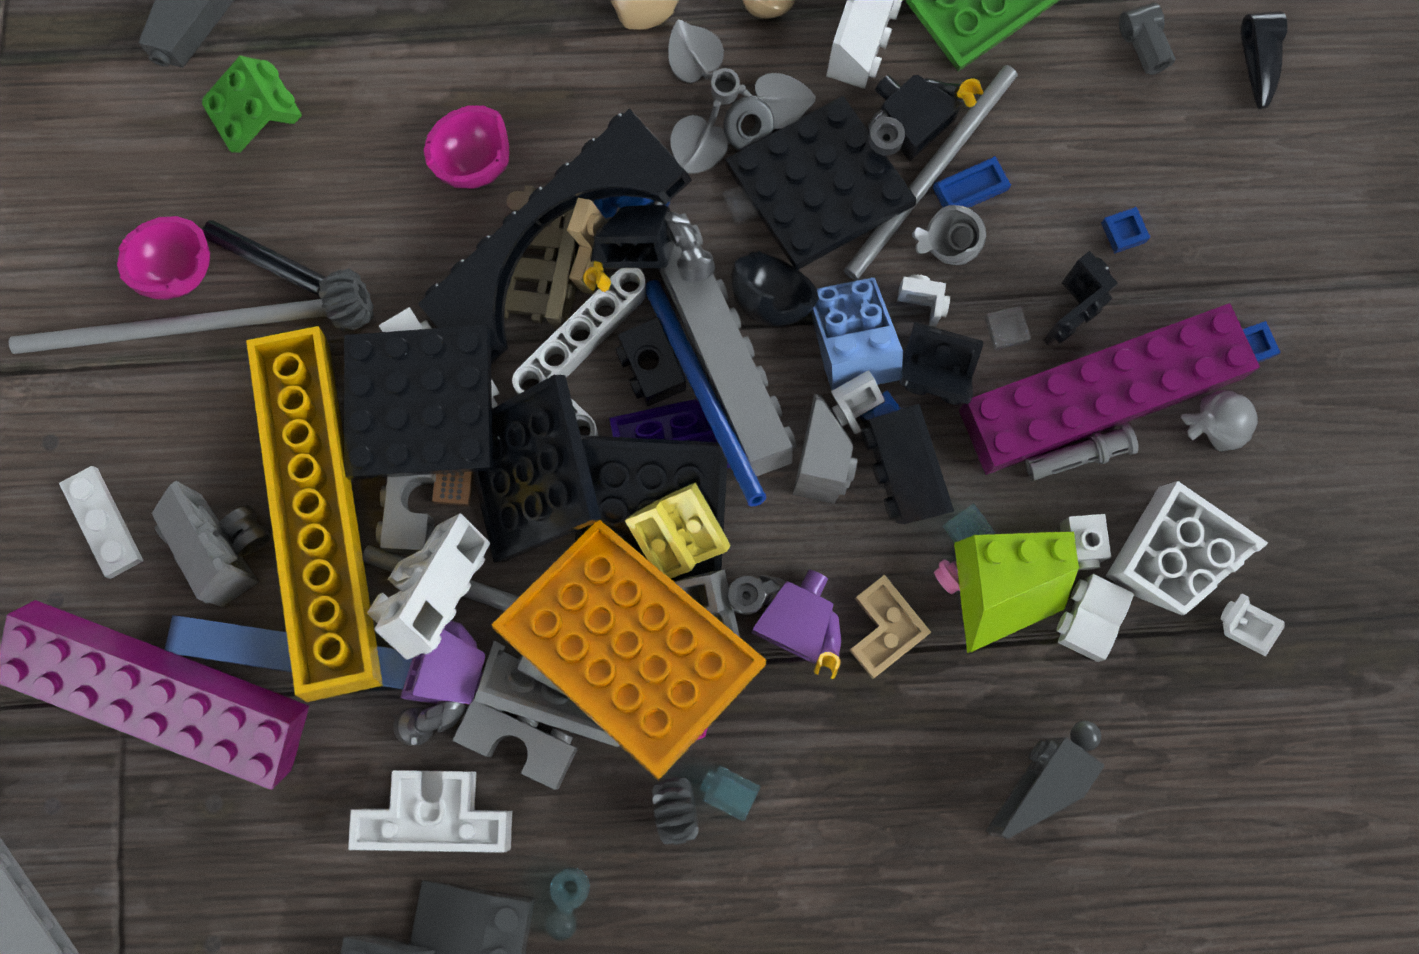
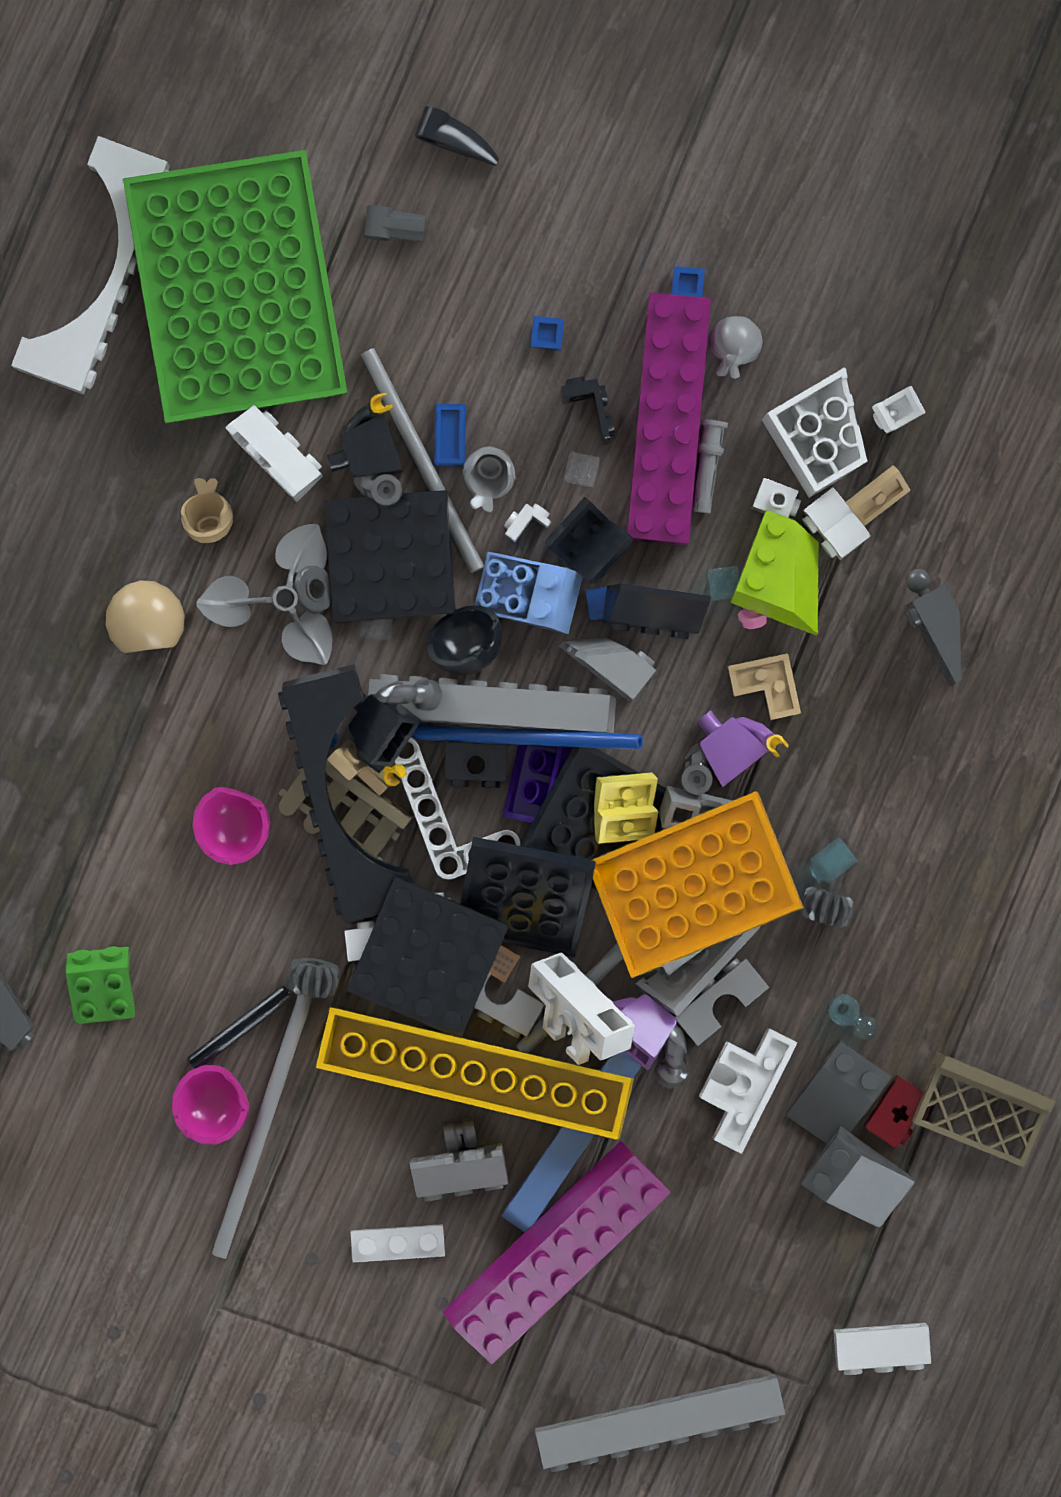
camera: 65 degrees left, 10 degrees up
white bracket [831,370,885,434] -> none
none -> tan plate [846,465,910,526]

